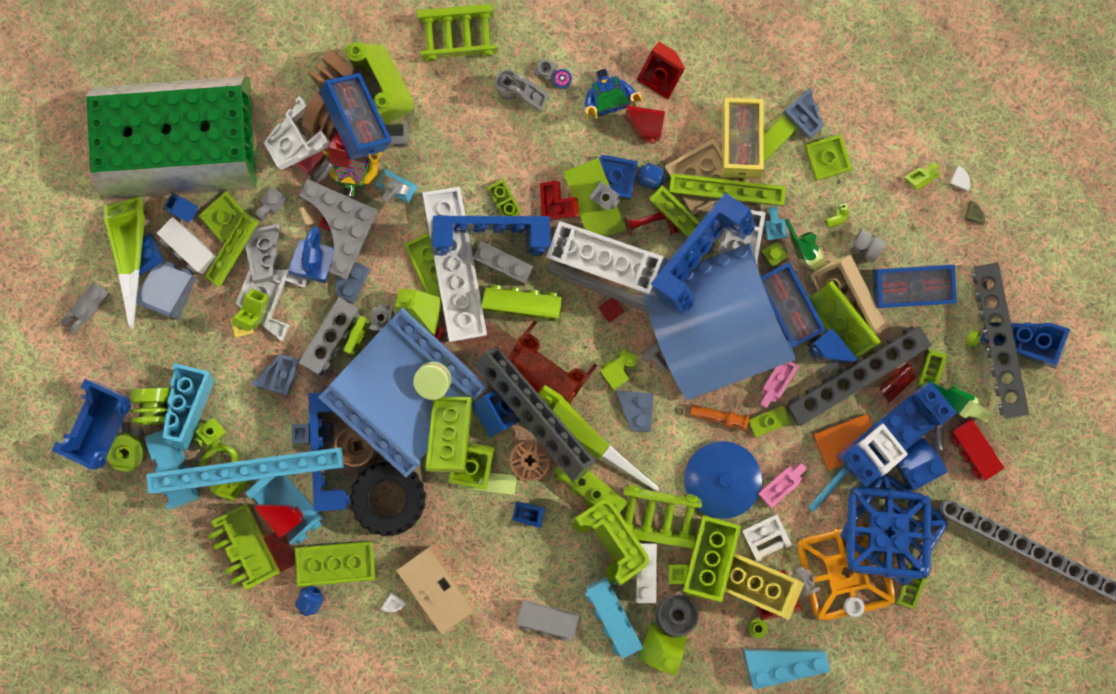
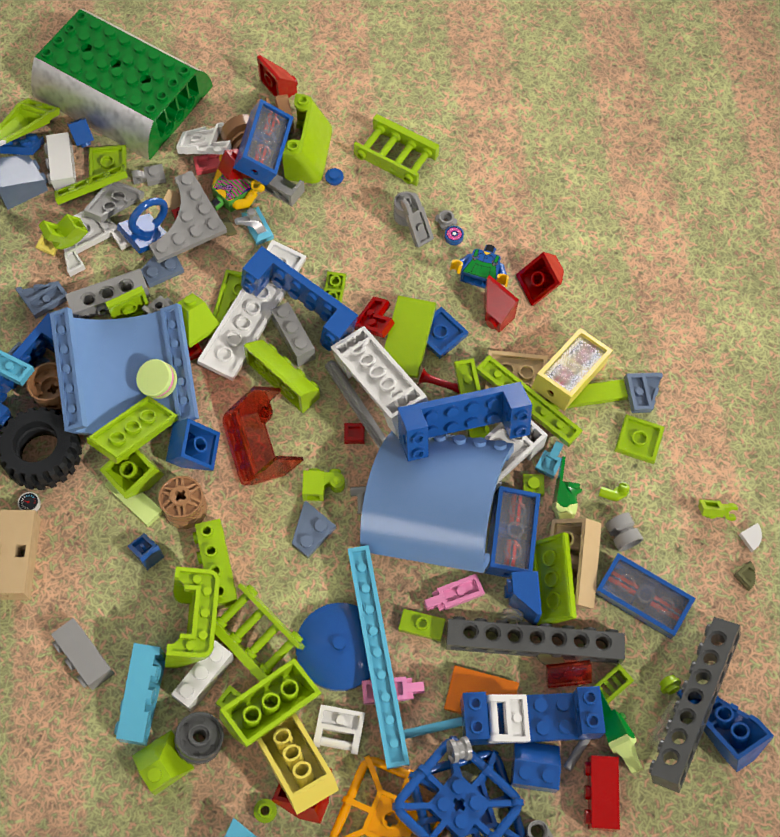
camera: 30 degrees right, 20 degrees down
light grey axle [309,158,335,184] -> none
dark grey brick [475,346,596,482] -> none
lime plate [538,385,659,492] -> none
light grey brick [589,181,620,211] -> none
blue head [636,163,666,191] -> none
orange pin [689,404,749,432] -> none
light grey brick [790,567,820,599] -> none
none -> black tile [18,492,41,512]
none -> red slope [257,55,298,98]
none -> blue plate [325,168,344,186]
none -> medium azure plate [348,545,410,770]
none -> light grey wheel [446,736,472,764]

